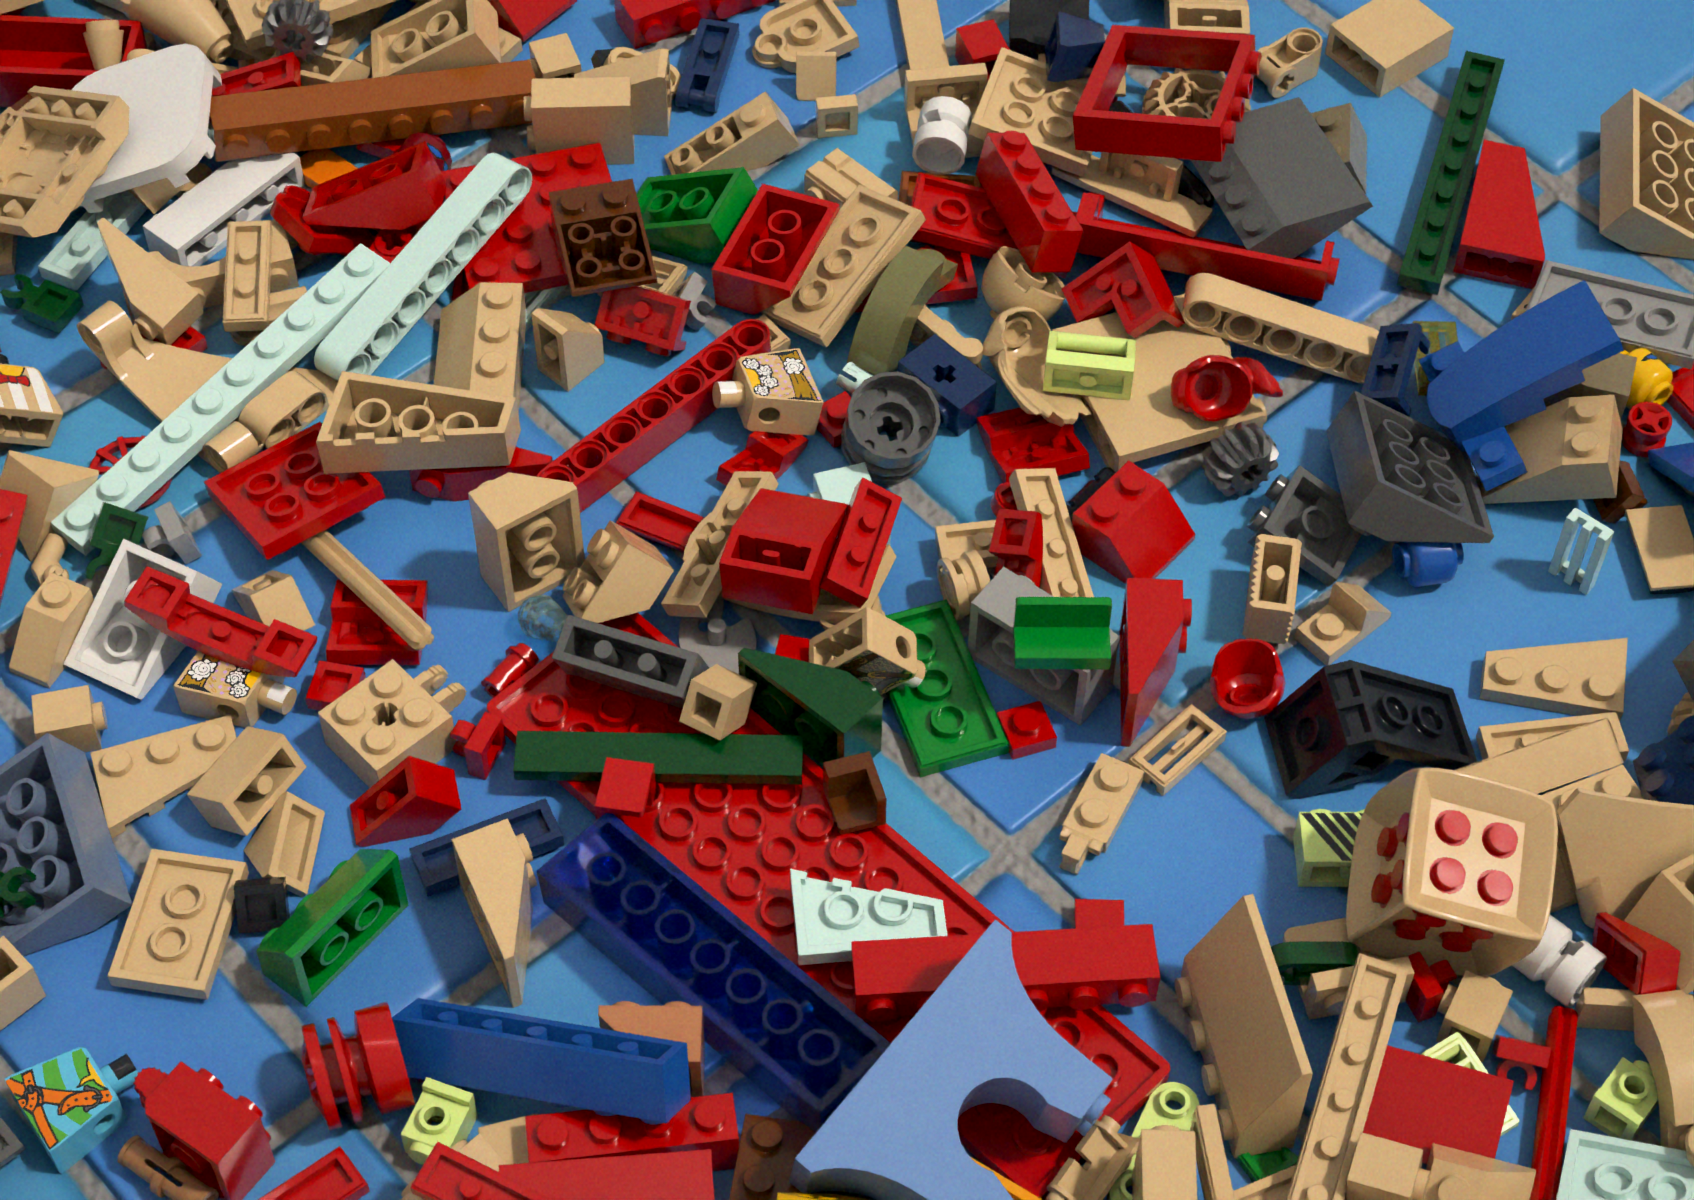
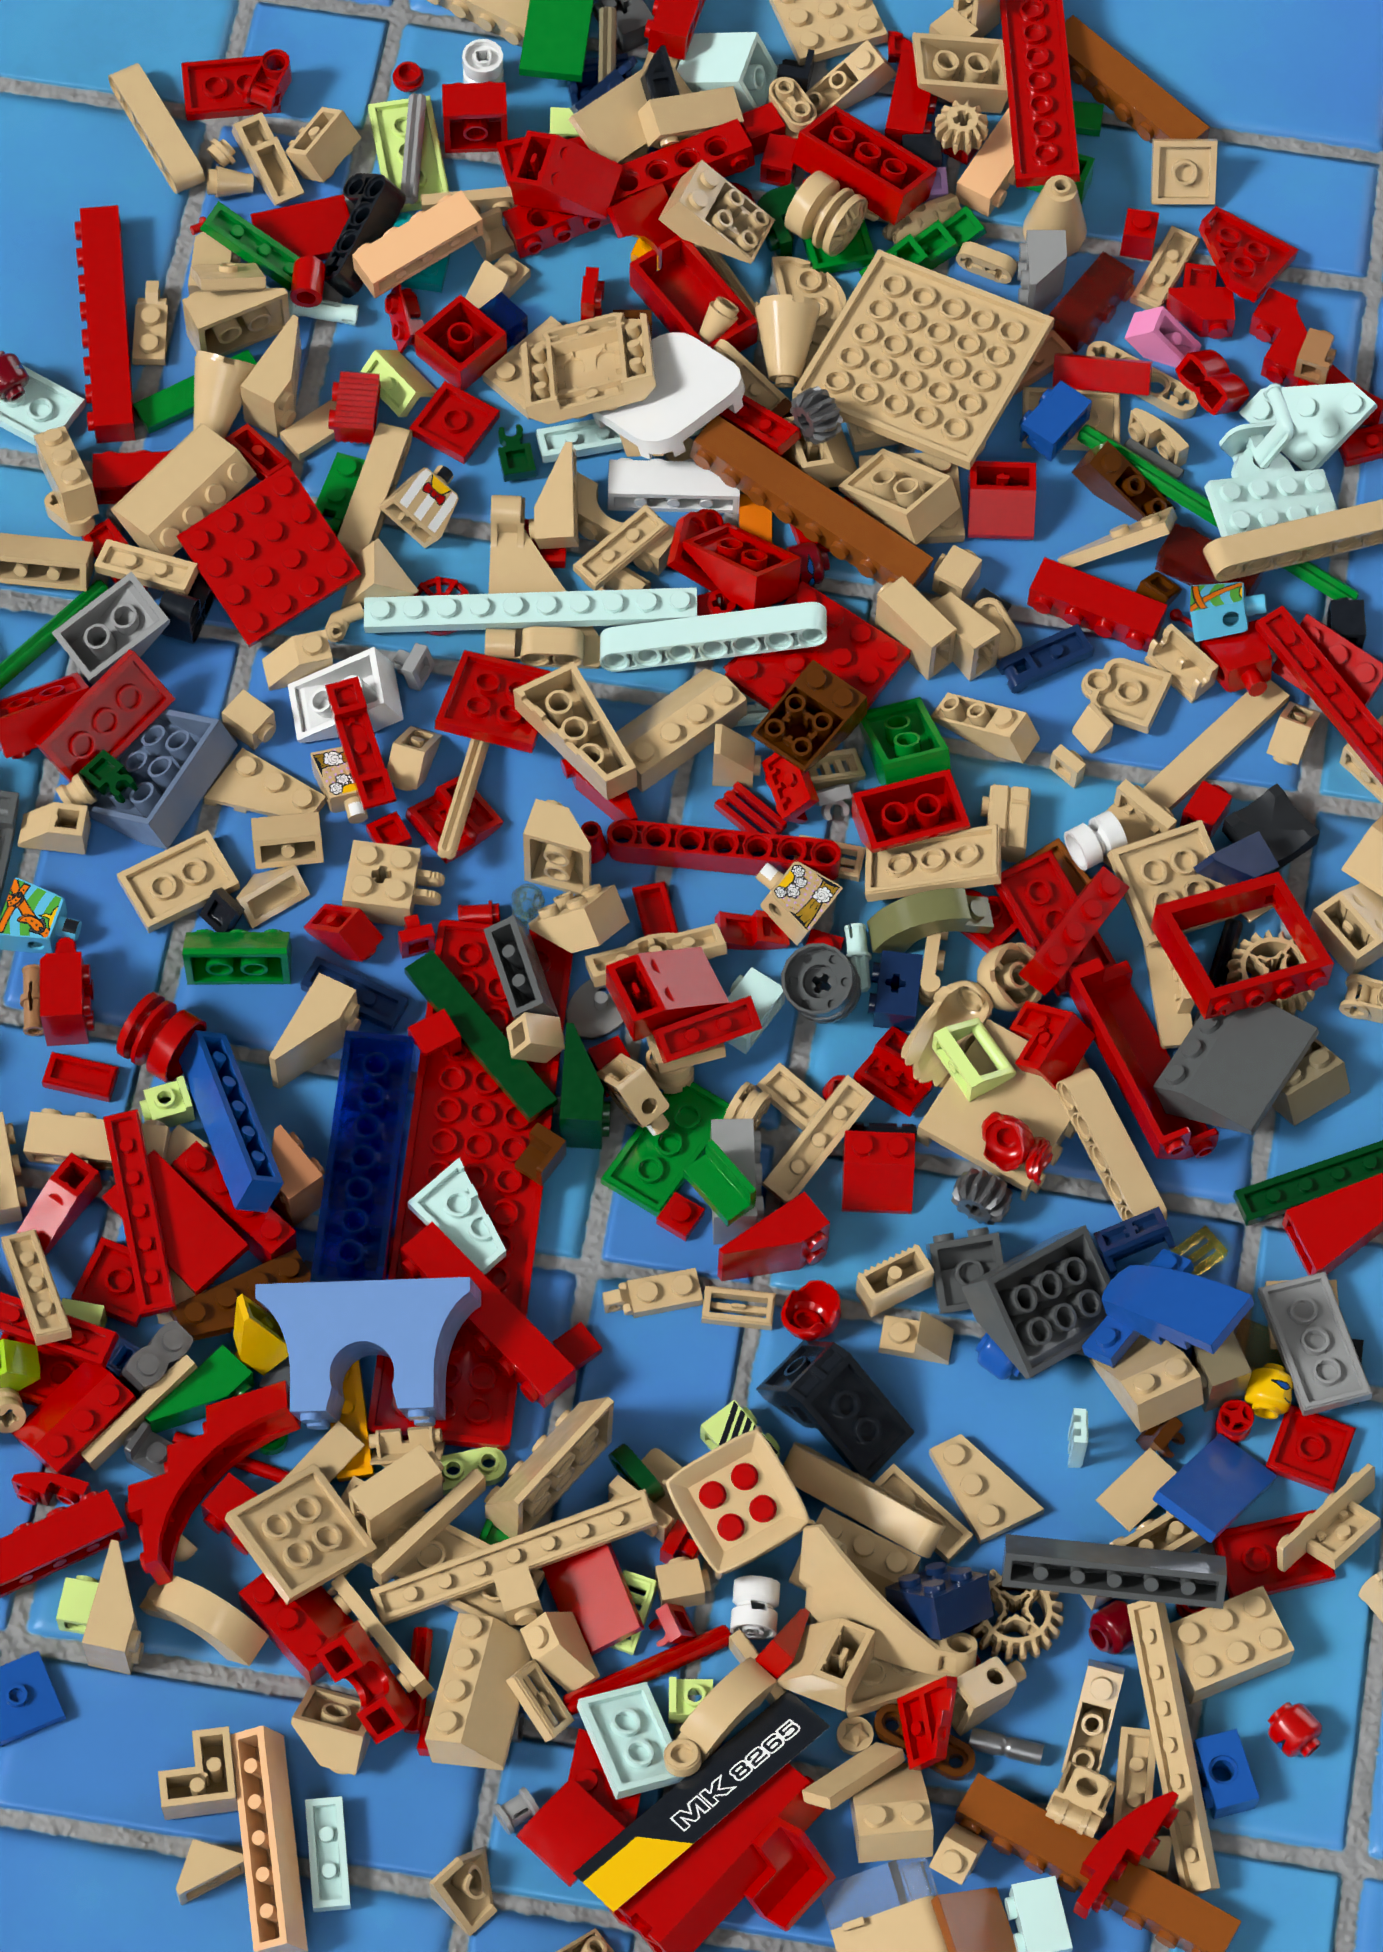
camera: 50 degrees right, 10 degrees up
dark green plate [85,502,148,580] -> none
red slope [989,509,1043,588] -> none
none -> red tile [714,781,787,835]

